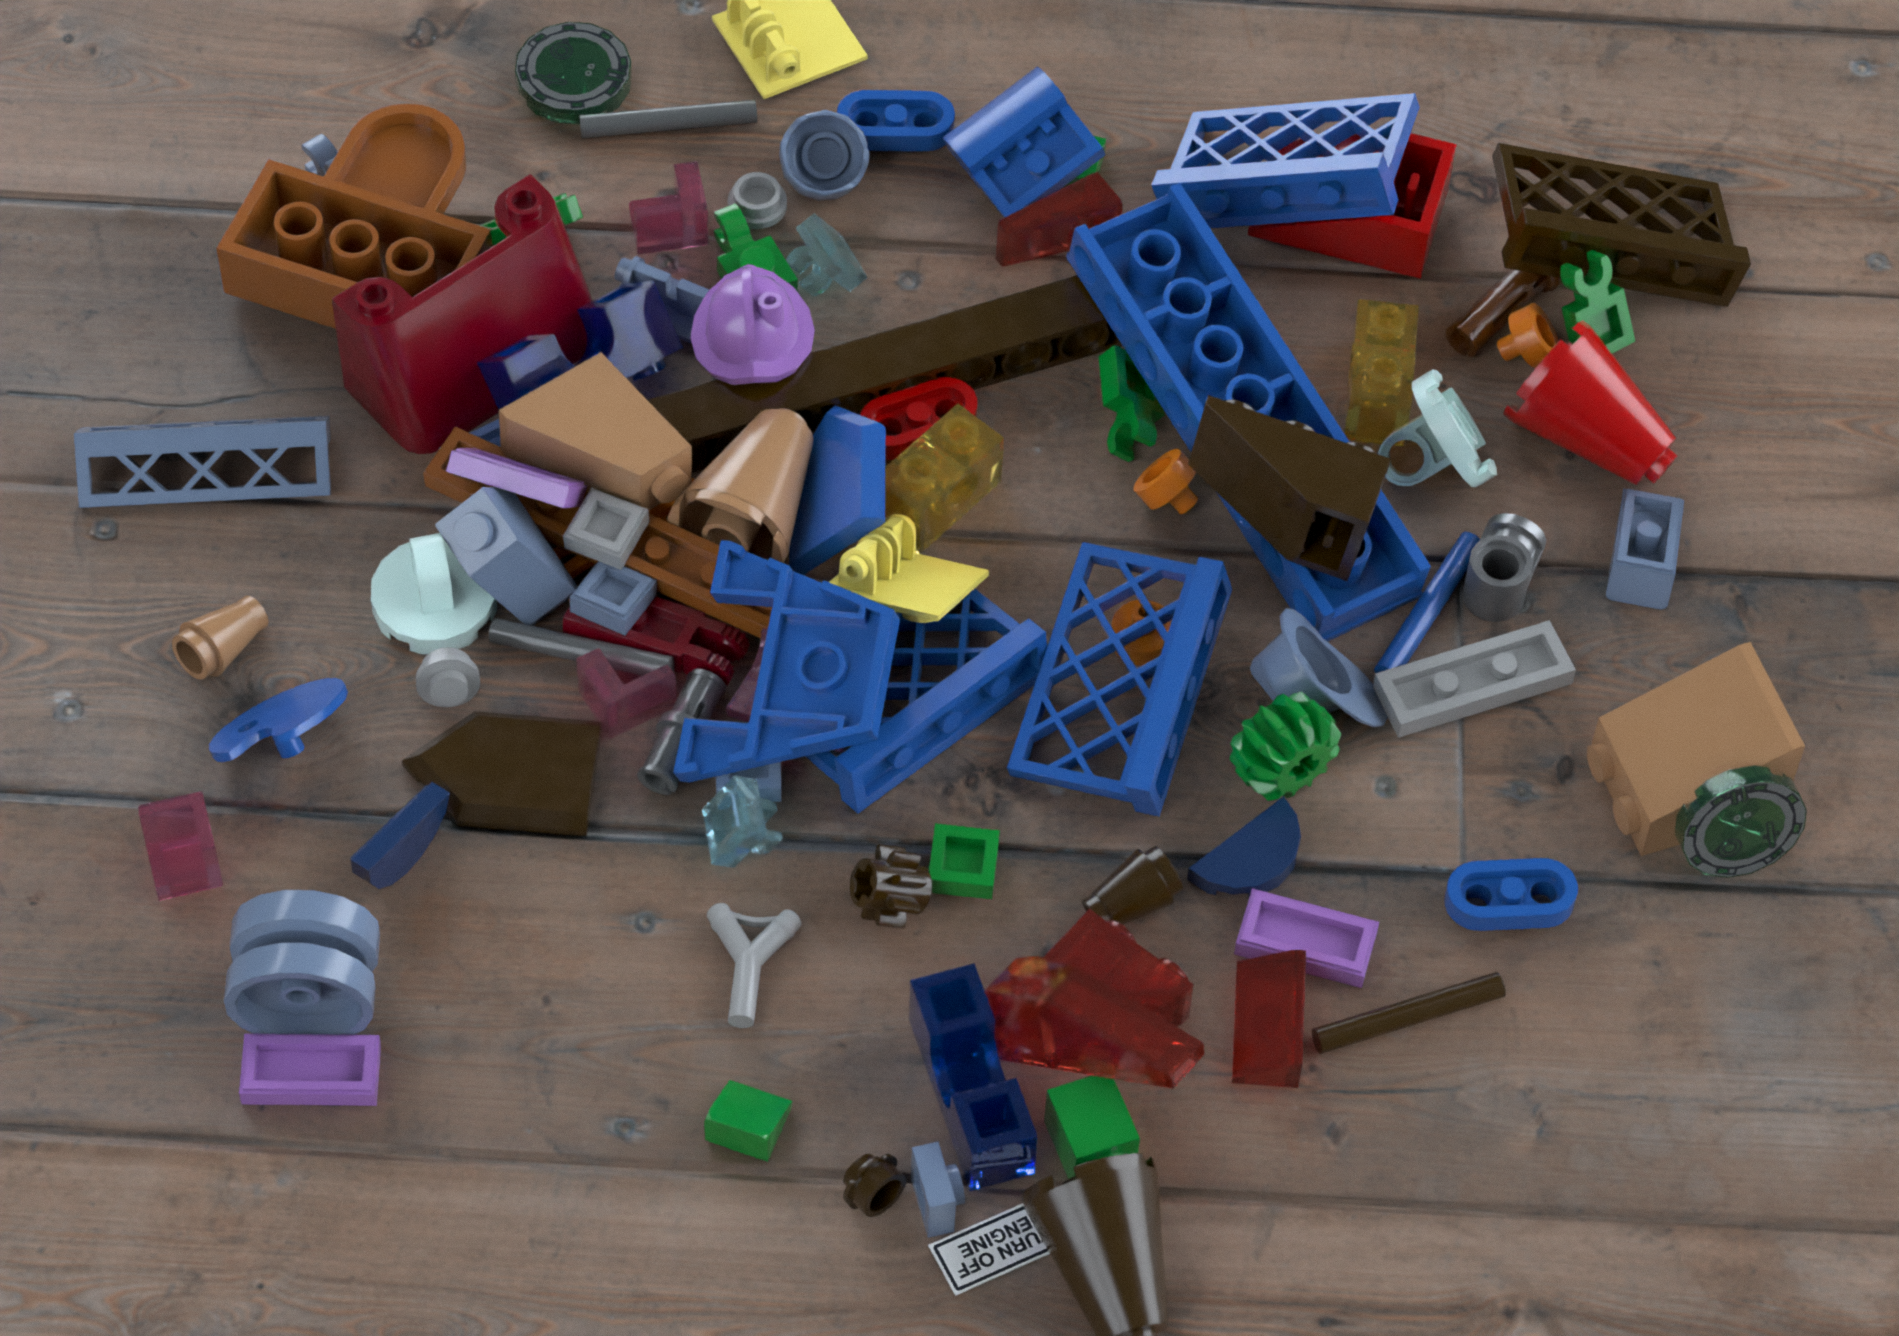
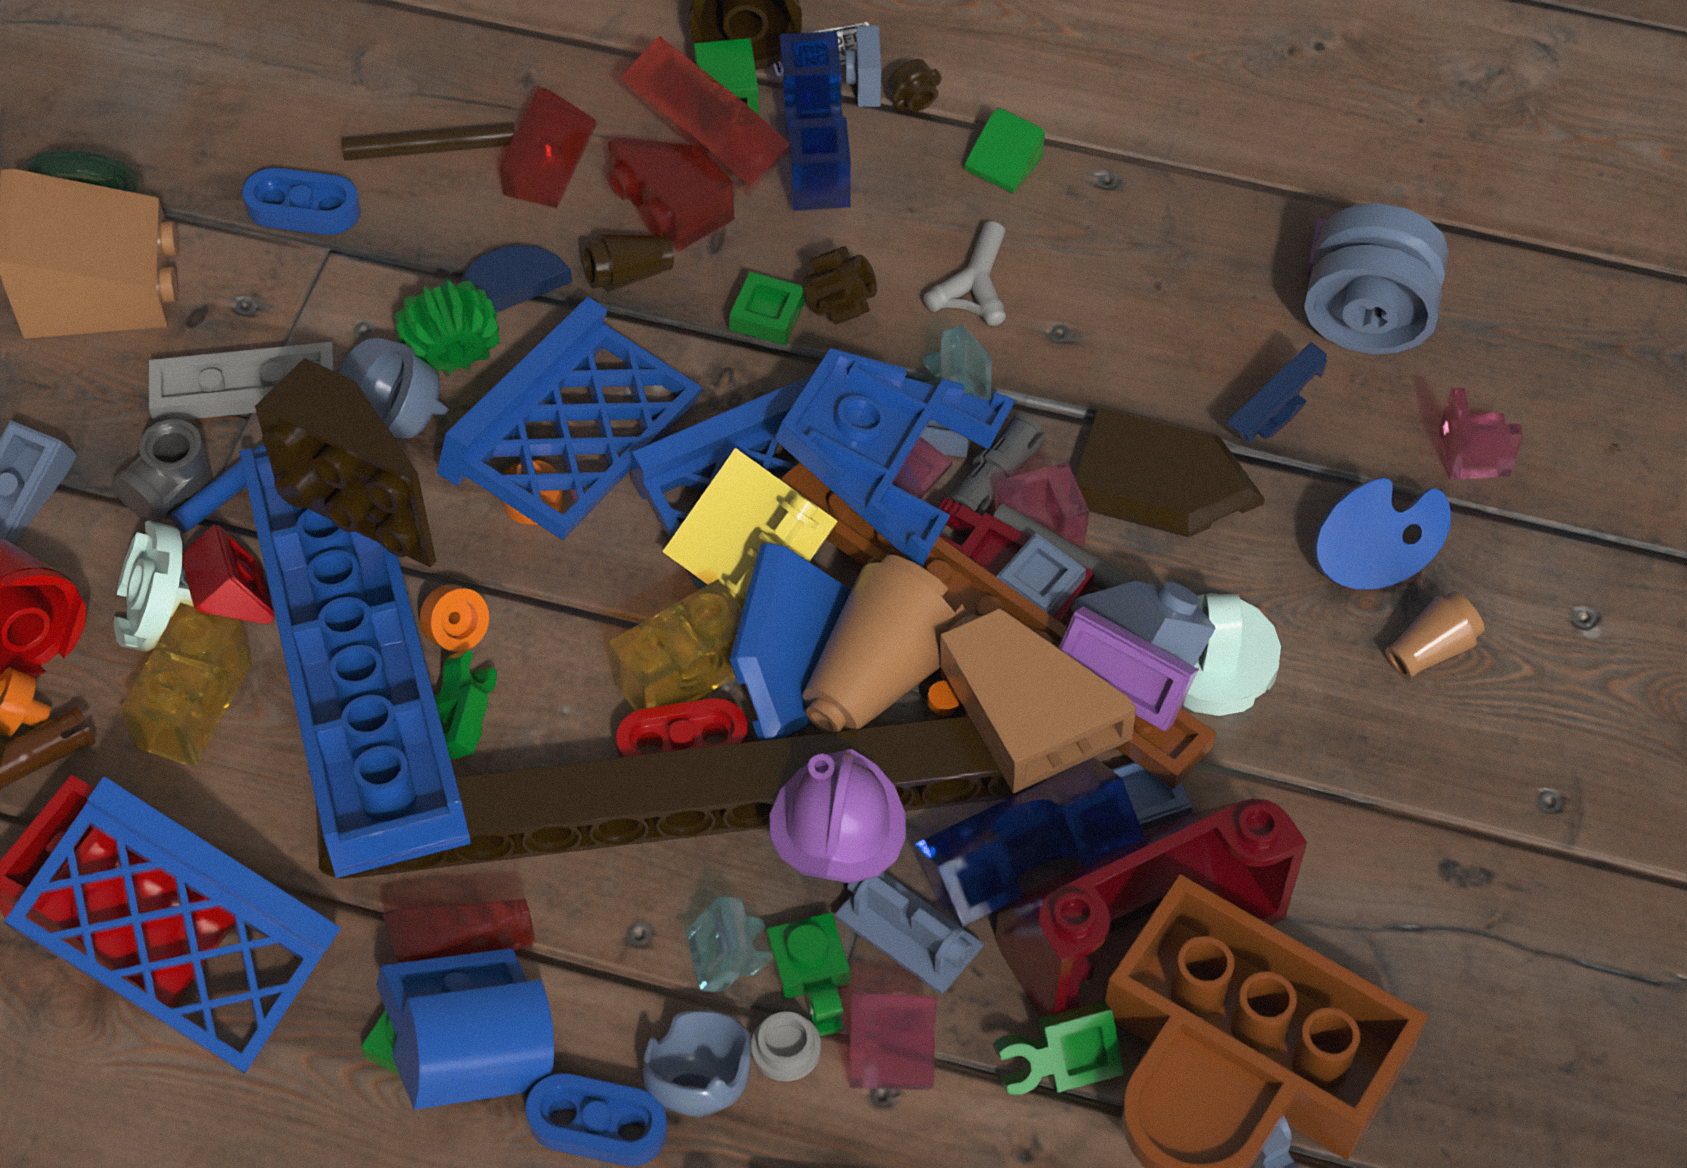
camera: 165 degrees left, 0 degrees up
sand blue fence [74,415,331,508] -> none
light grey plate [415,647,480,707] -> none
light grey tile [563,487,649,570] -> none
medium lavender tile [1234,888,1379,988] -> none
none -> red slope [182,524,275,625]

